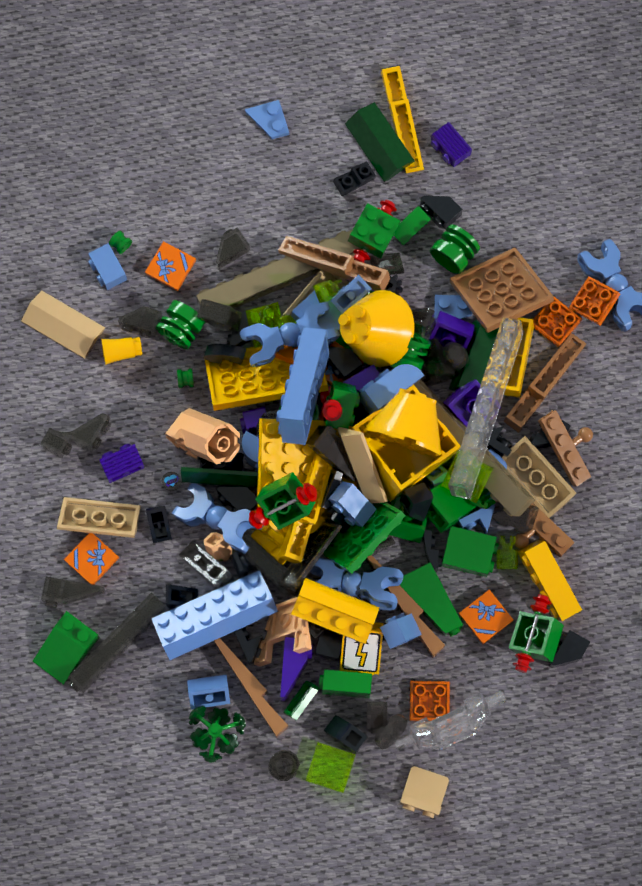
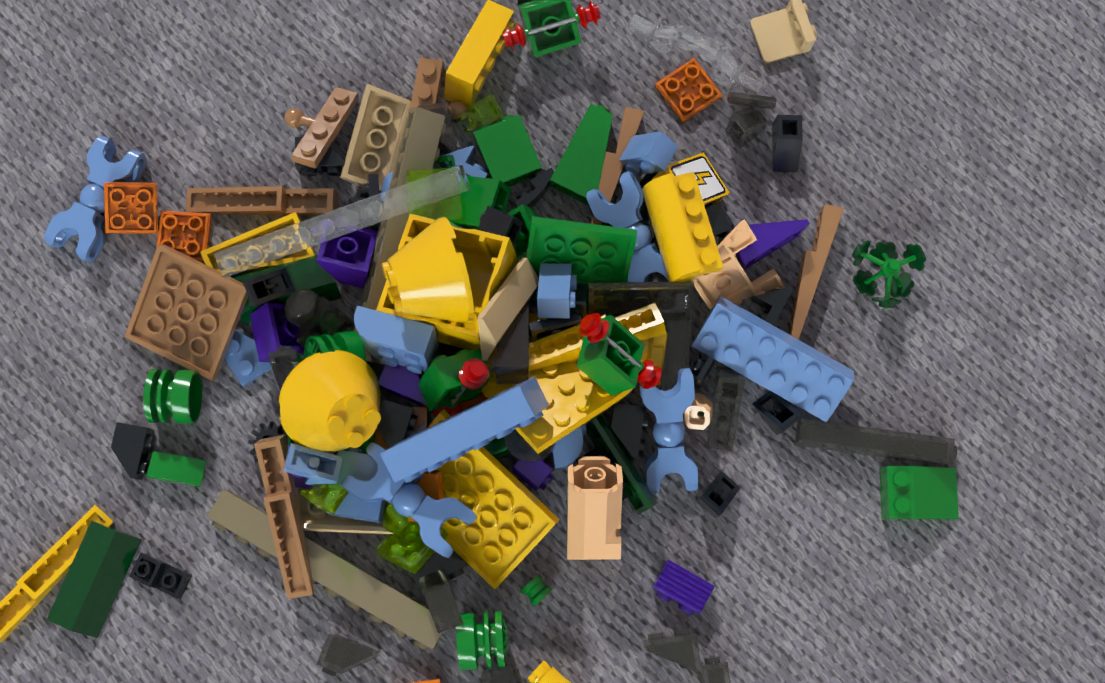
camera: 130 degrees left, 5 degrees up
clear smoke slope [41,576,105,608] -> none
tan slope [57,497,140,538] -> none
orange tile [64,533,119,586] -> none
clear smoke tile [162,472,181,492] -> none
medium blue brick [187,675,230,709] -> none
black slope [203,344,247,365] -> none
clear smoke hair [268,750,300,781] -> none
green tile [283,681,319,720] -> none
clear neon green plate [305,742,356,793] -> none
green brick [319,670,372,699] -> none
green brick [348,200,400,263] -> none
clear smoke piece [369,253,404,276] -> none
dark purple brick [431,122,472,167] -> none
orange tile [459,590,514,644] -> none
none -> black slope [243,268,295,307]

